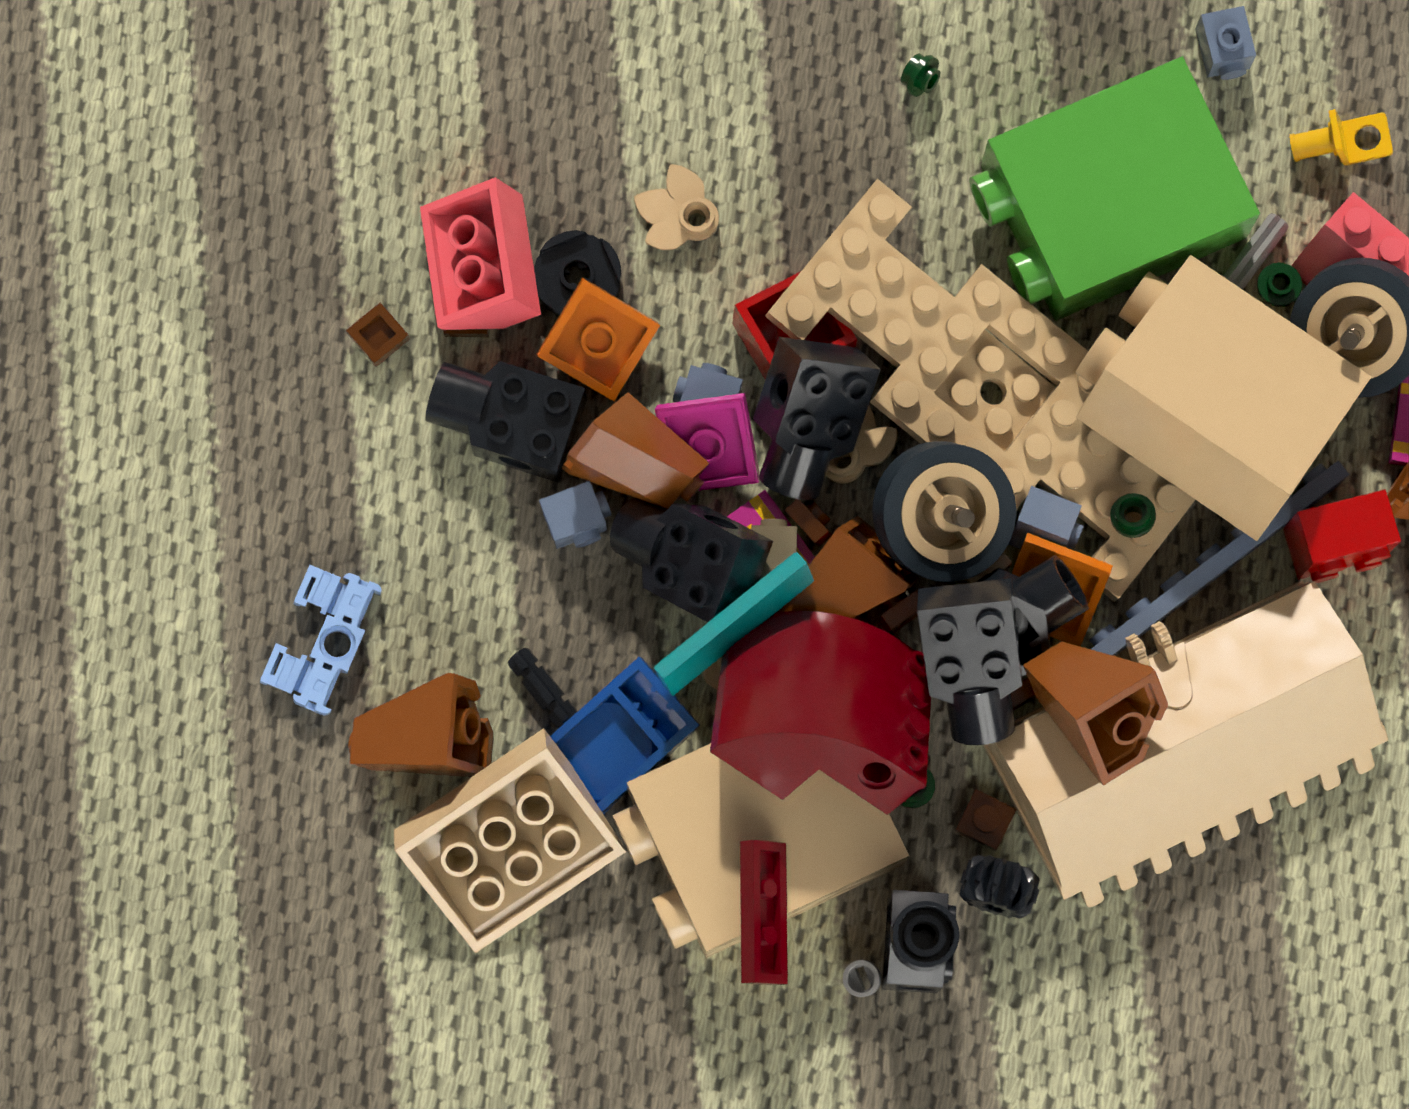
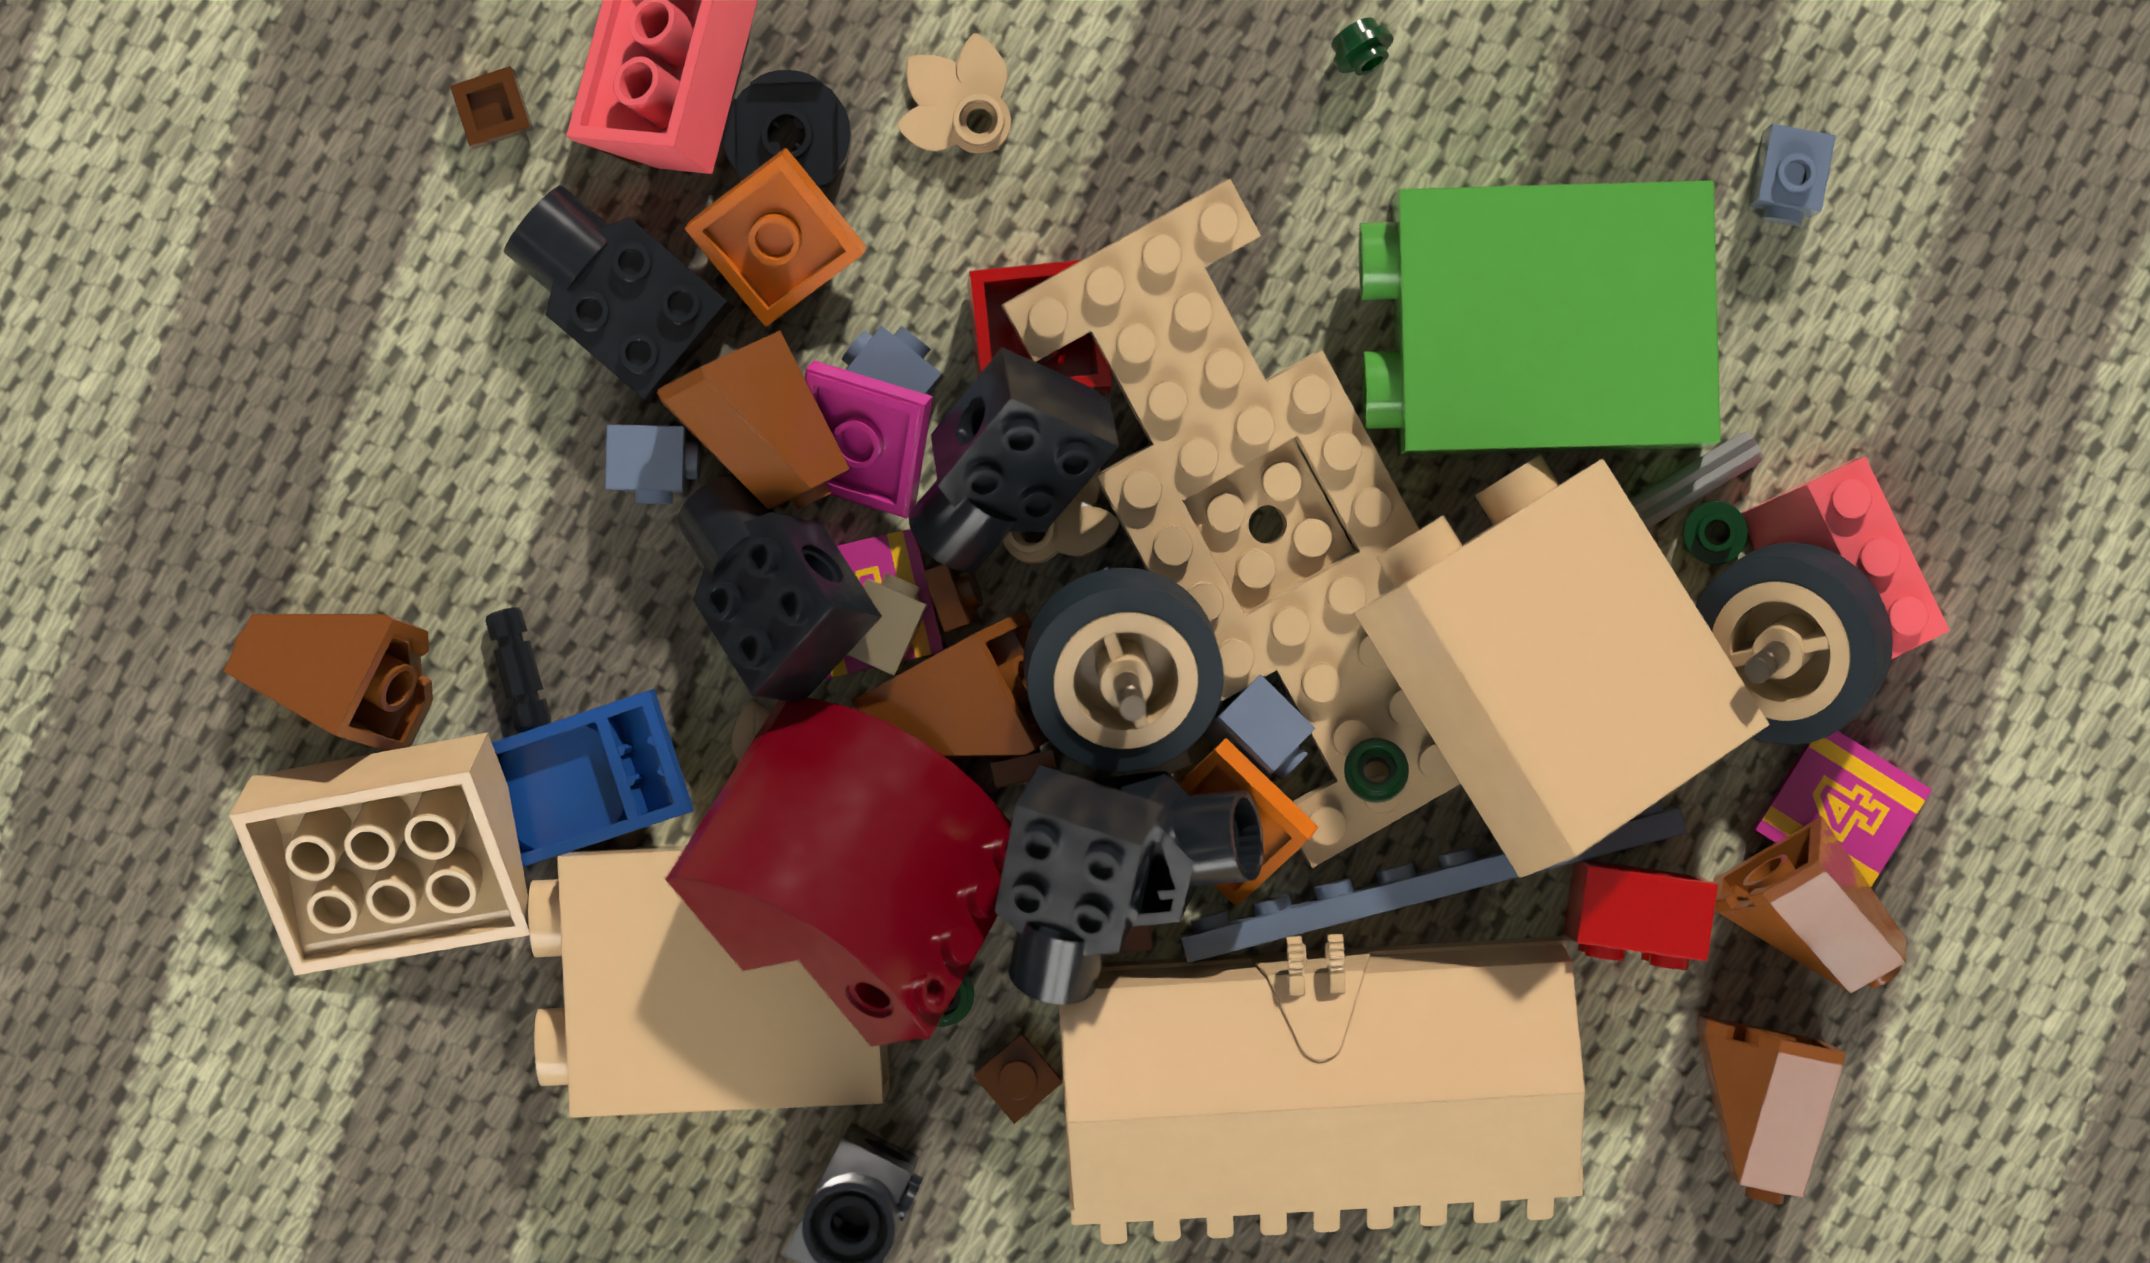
camera: 25 degrees right, 10 degrees up
light blue piece [260,565,382,716] -> none
teal tile [654,552,814,696] -> none
dark red plate [740,840,788,985] -> none
light grey hinge [843,960,882,997] -> none
black gear [959,855,1040,919] -> none
dark orange slope [1023,641,1168,786] -> none
yellow bracket [1289,109,1393,166] -> none

